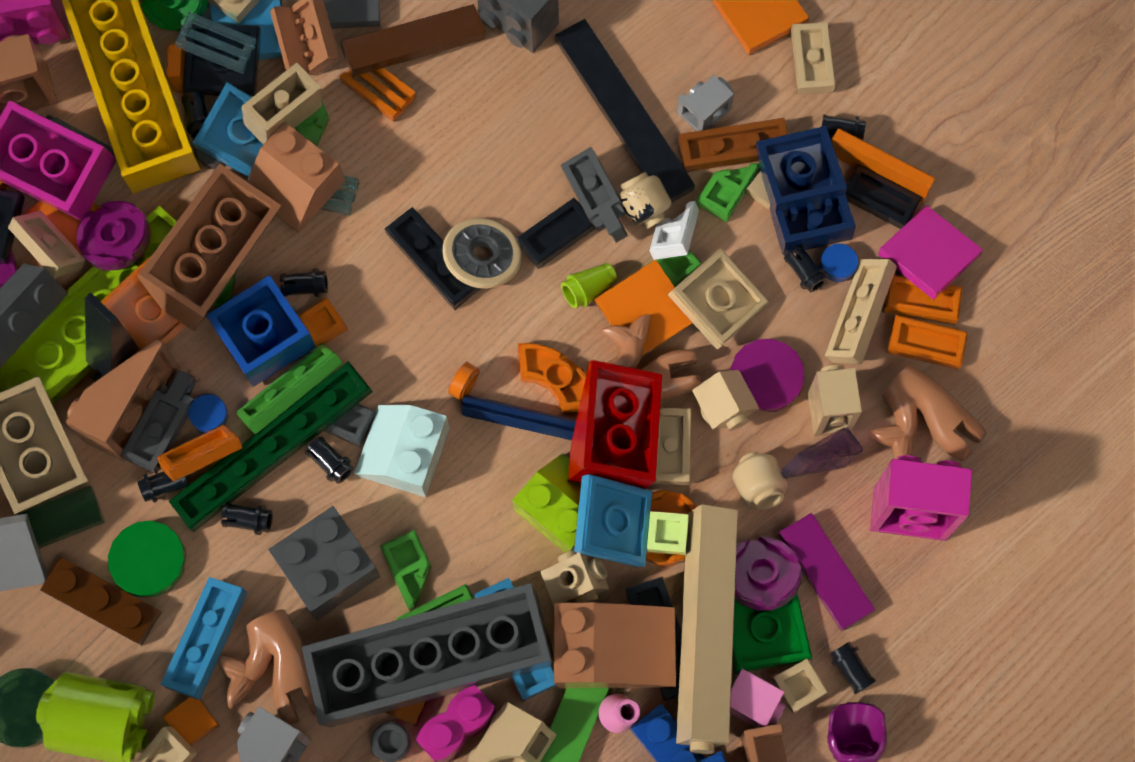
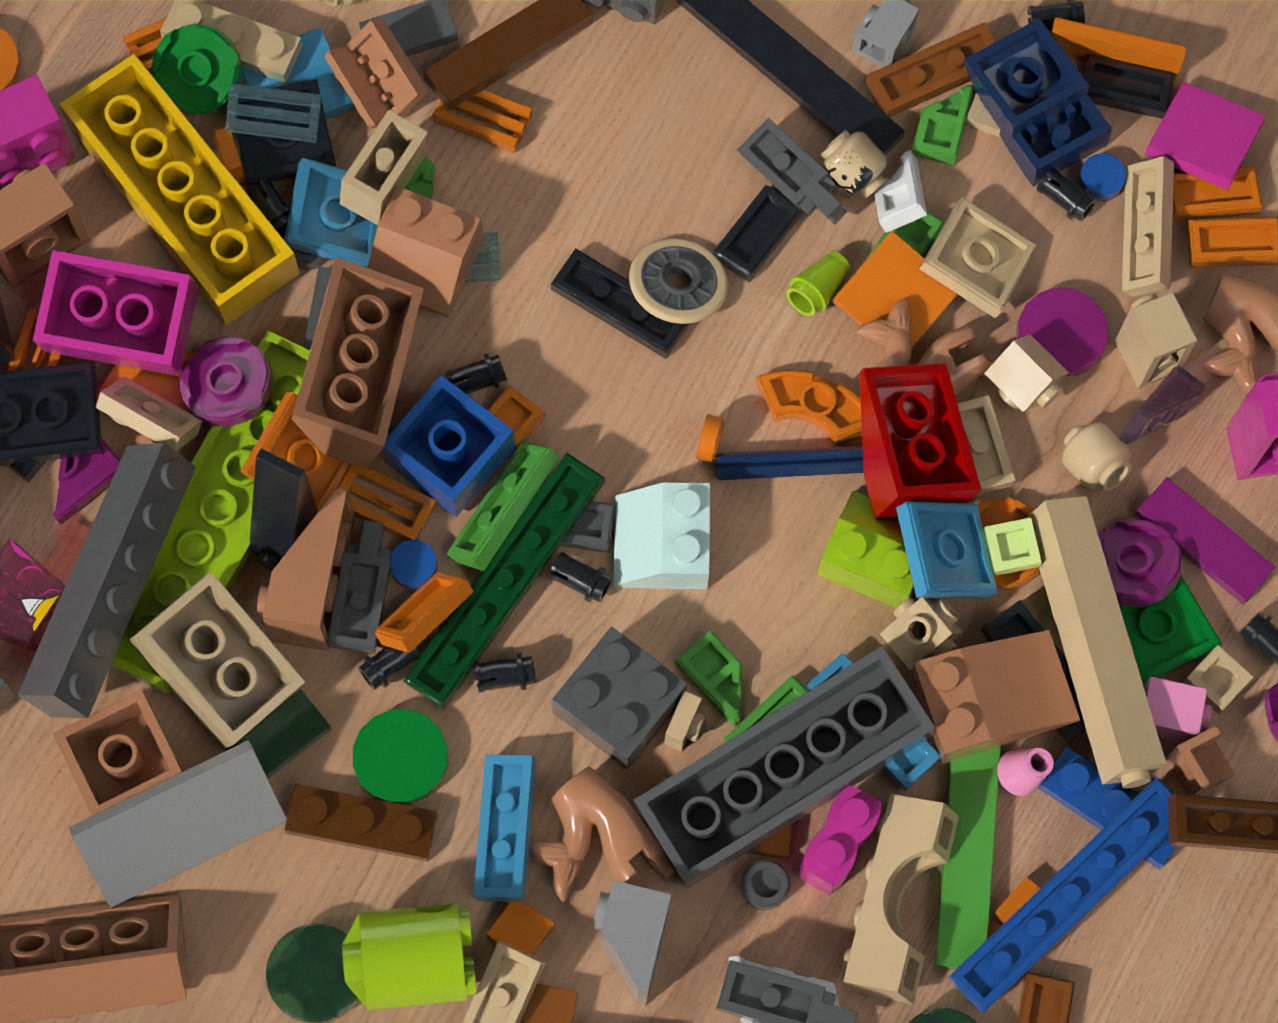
camera: 20 degrees left, 0 degrees up
none -> orange tile [339,464,437,541]
none -> tan plate [664,691,706,752]

